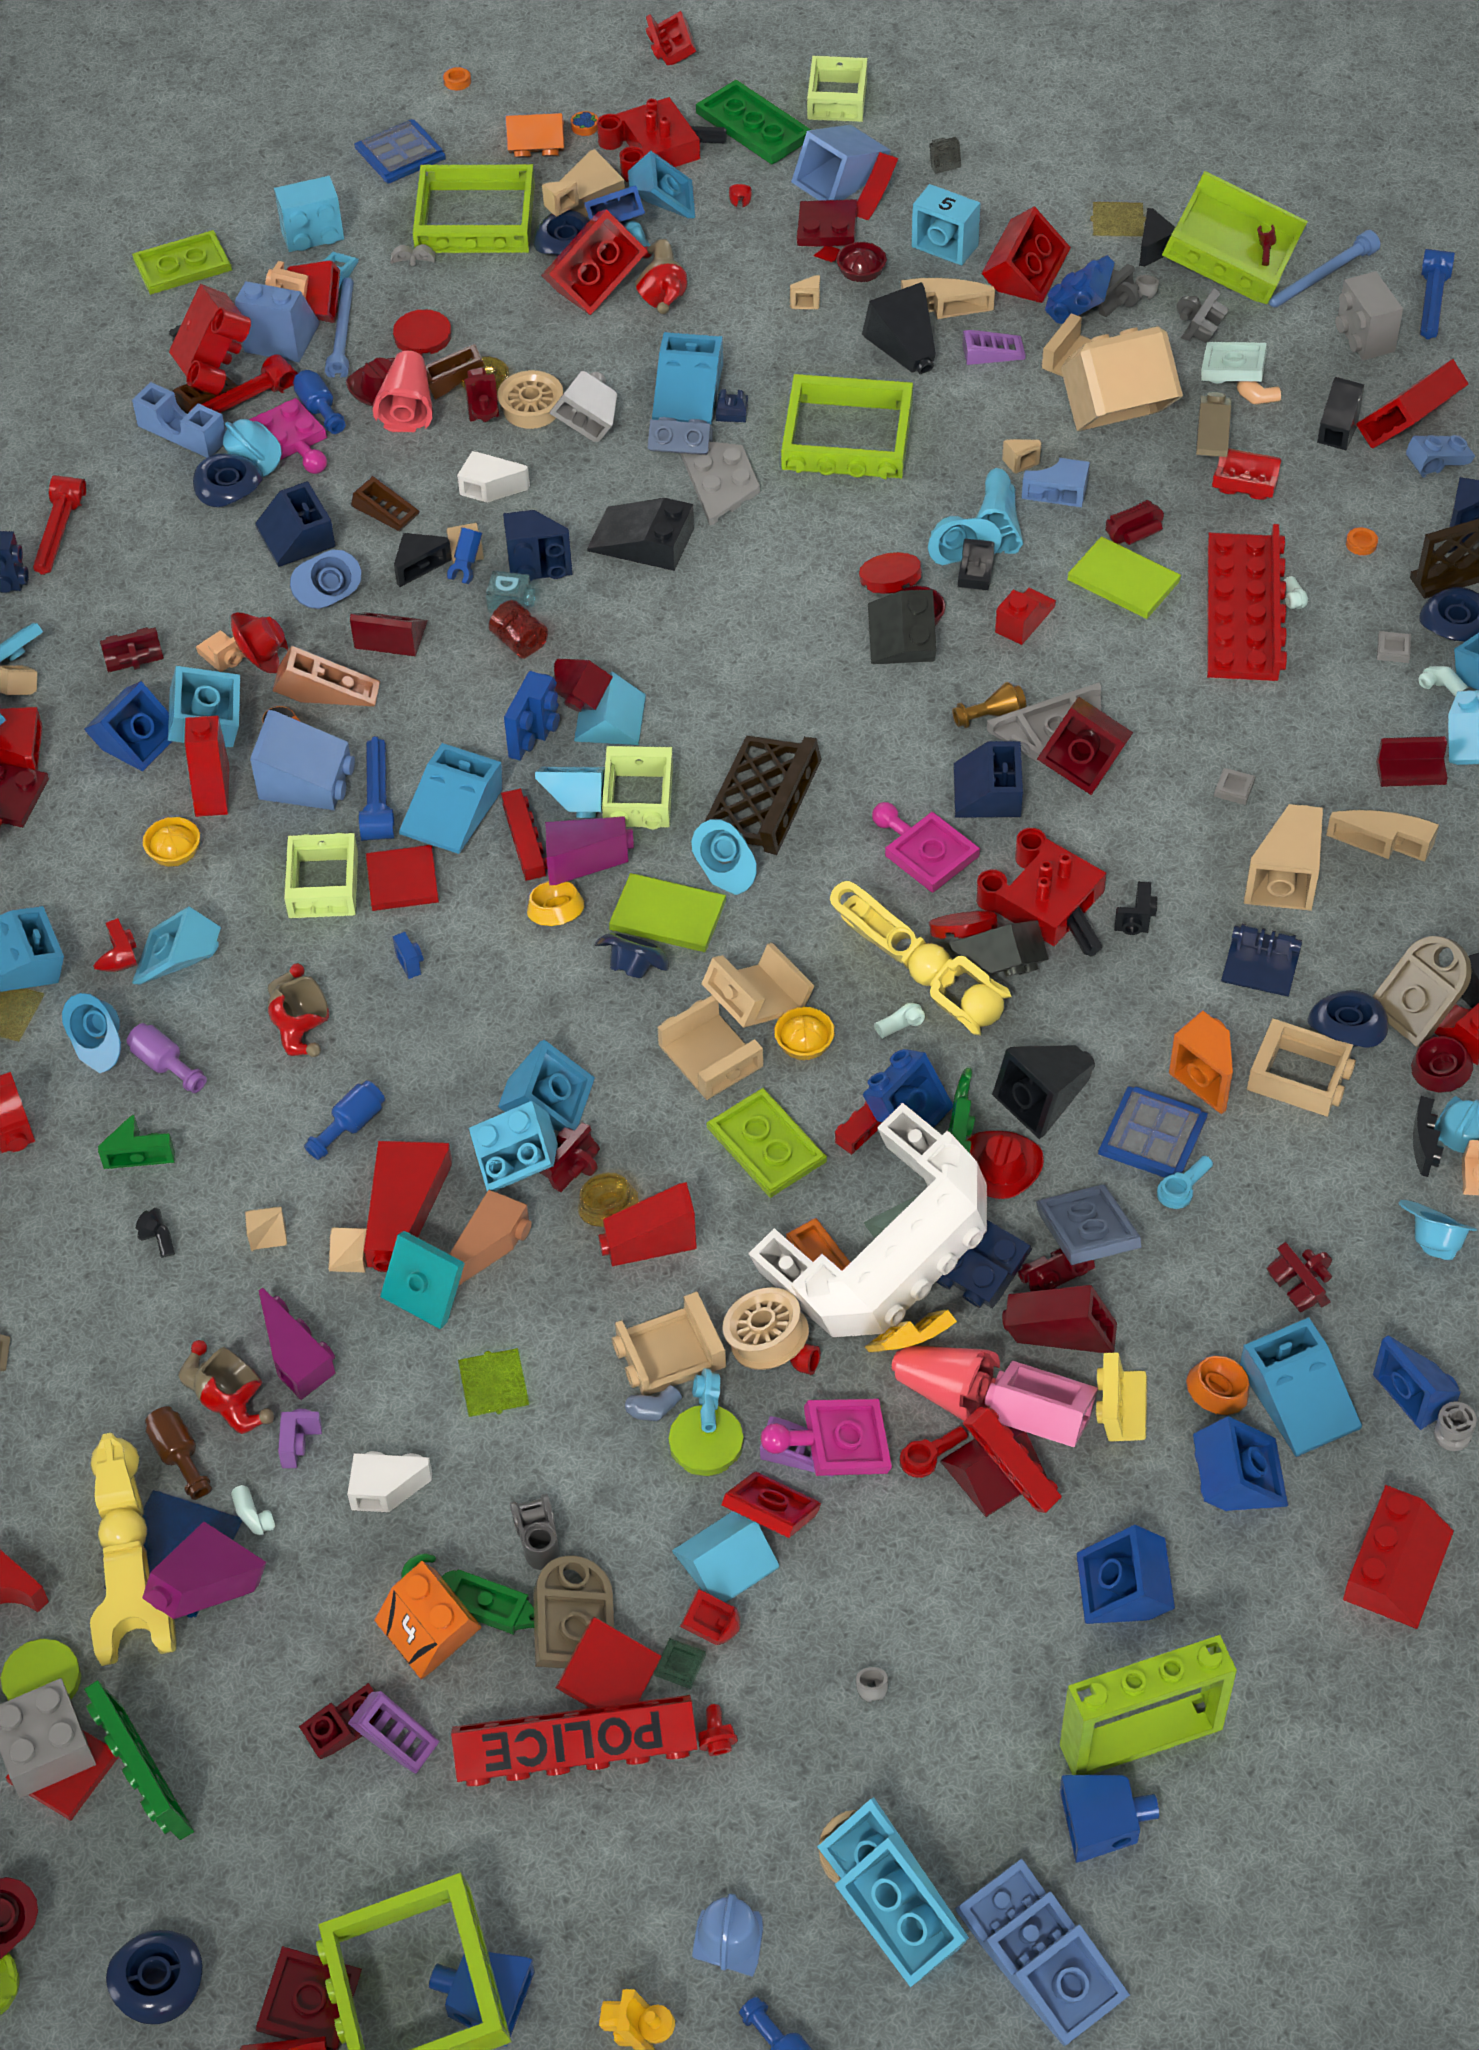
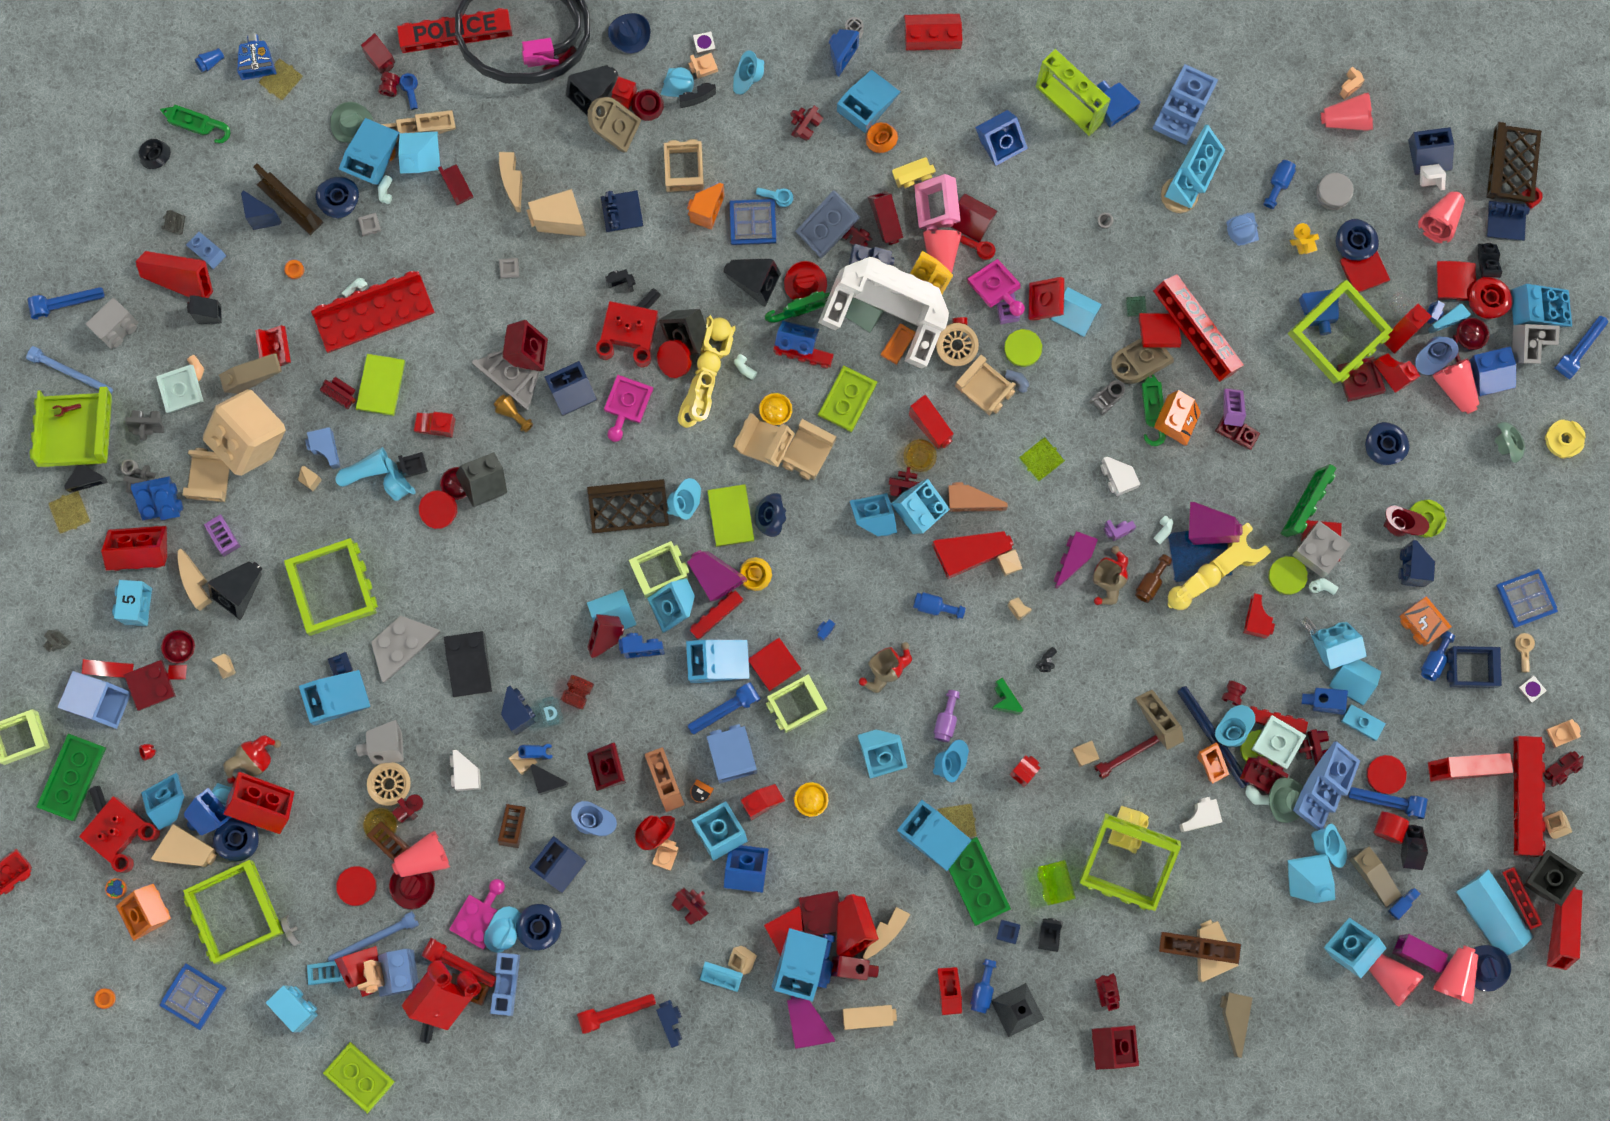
camera: 120 degrees left, 25 degrees up
red plate [93,918,137,972] -> none
blue piece [293,370,345,434] -> none
teal plate [380,1231,465,1329] -> none
tan slope [542,180,579,217] -> none
sand blue bracket [648,417,713,455] -> none
red plate [679,1589,740,1645] -> none
medium azure plate [692,1368,720,1433] -> none
red plate [698,1704,738,1756] -> none
red piece [963,1407,1062,1513] -> none
blue slope [1193,1416,1288,1511] -> none
dark blue hat [1308,990,1388,1048] -> none

